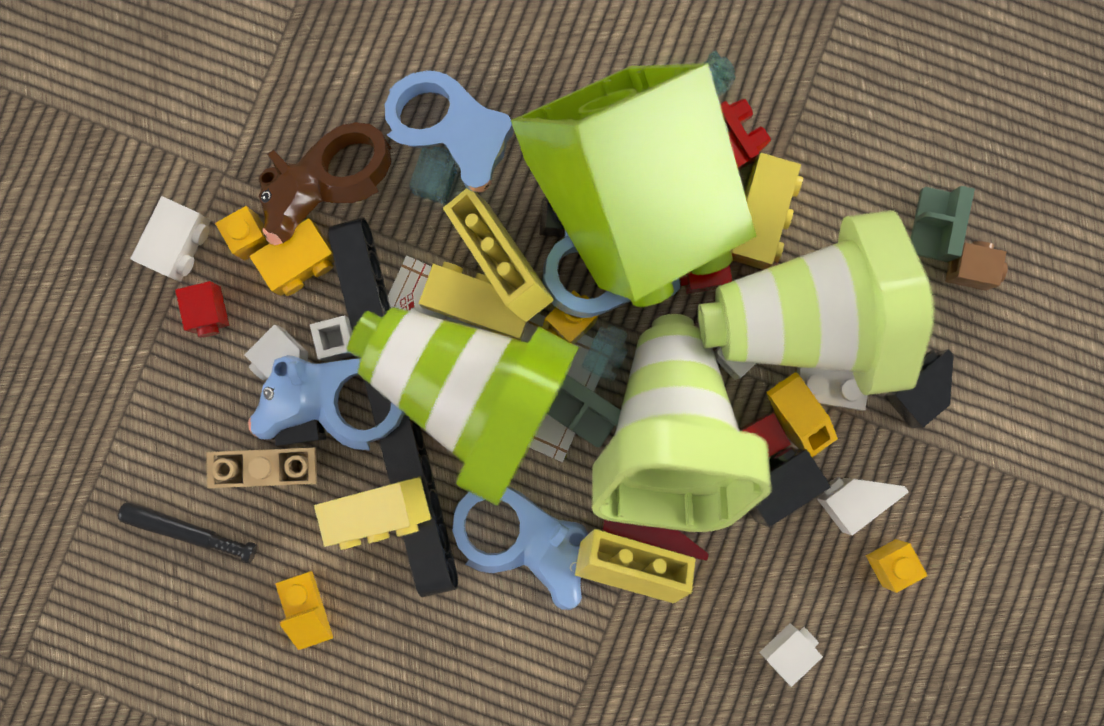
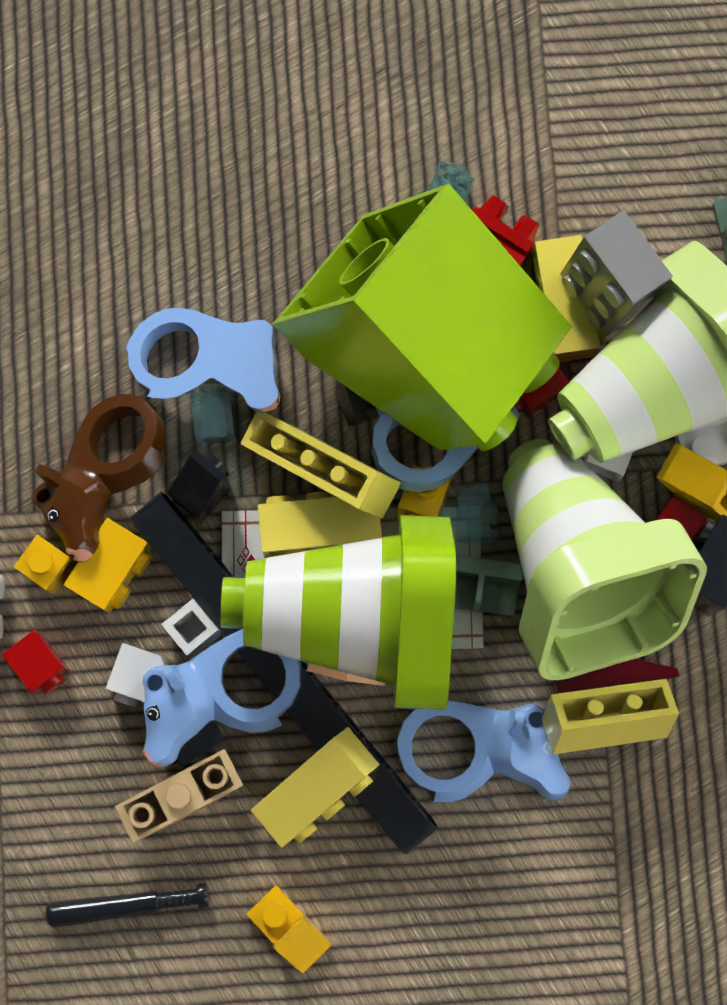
camera: 25 degrees left, 5 degrees down
none -> black slope [168,450,232,524]
none -> light grey brick [560,210,673,336]

